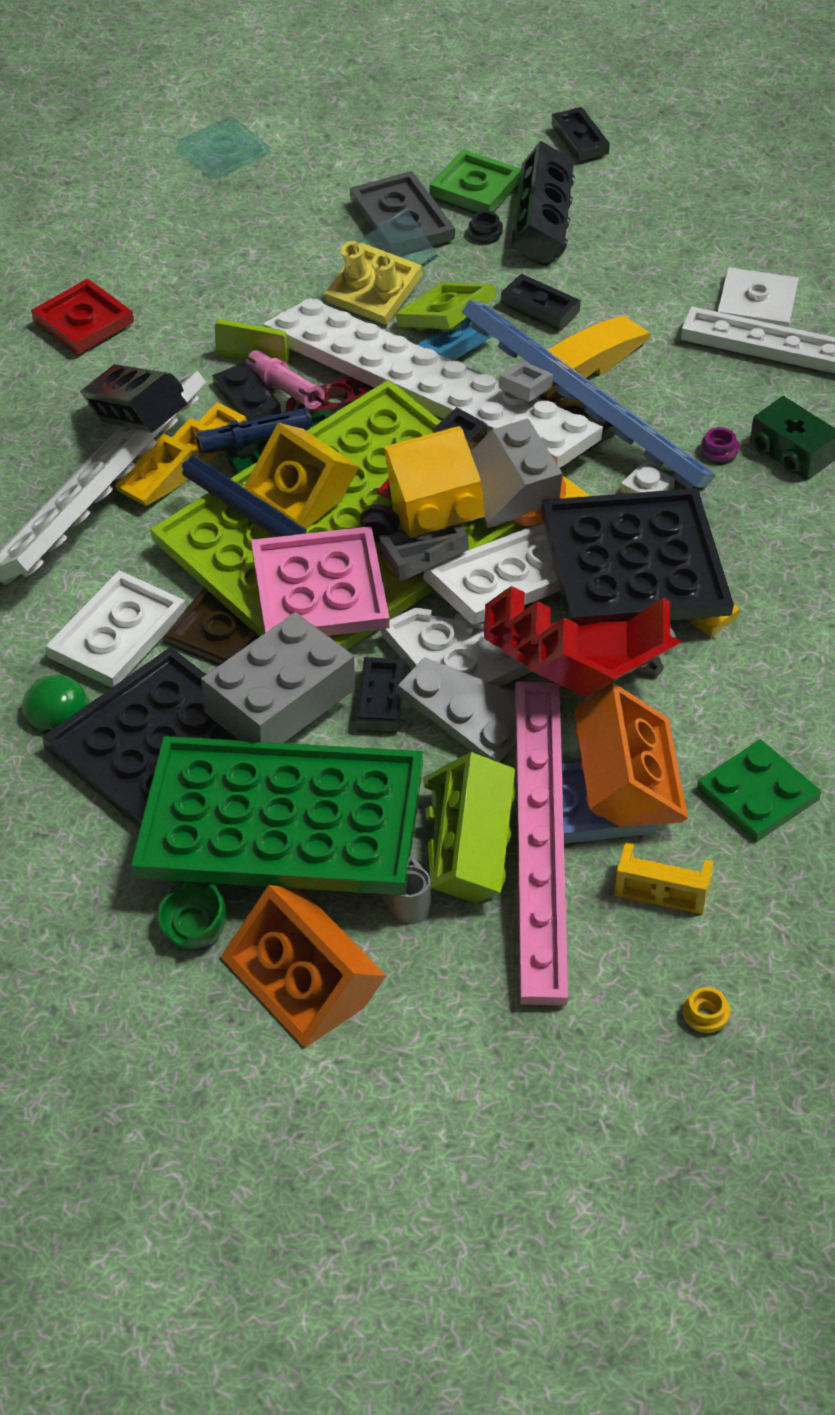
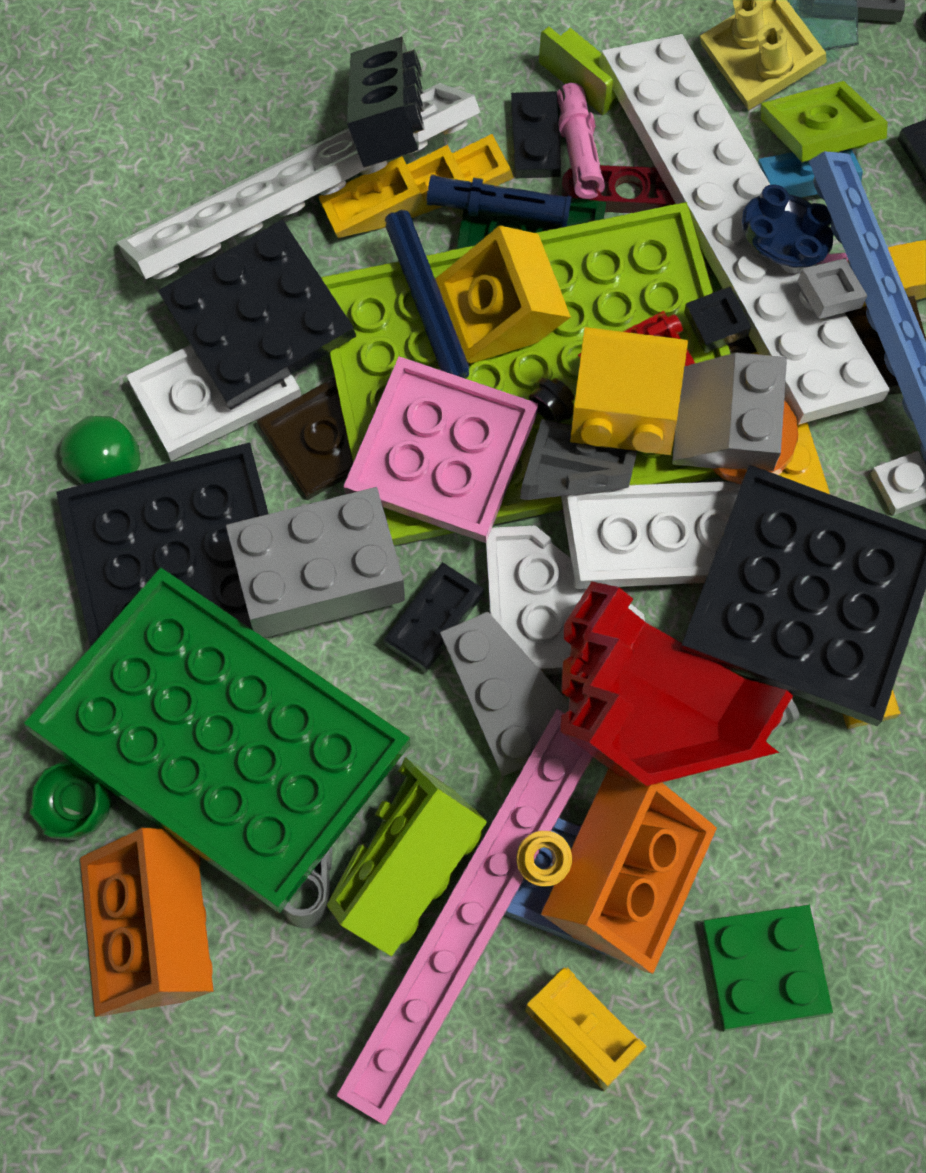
camera: 30 degrees right, 20 degrees up
none -> black plate [158,219,357,410]
none -> yellow plate [516,831,572,887]
none -> dark blue dish [741,184,834,268]

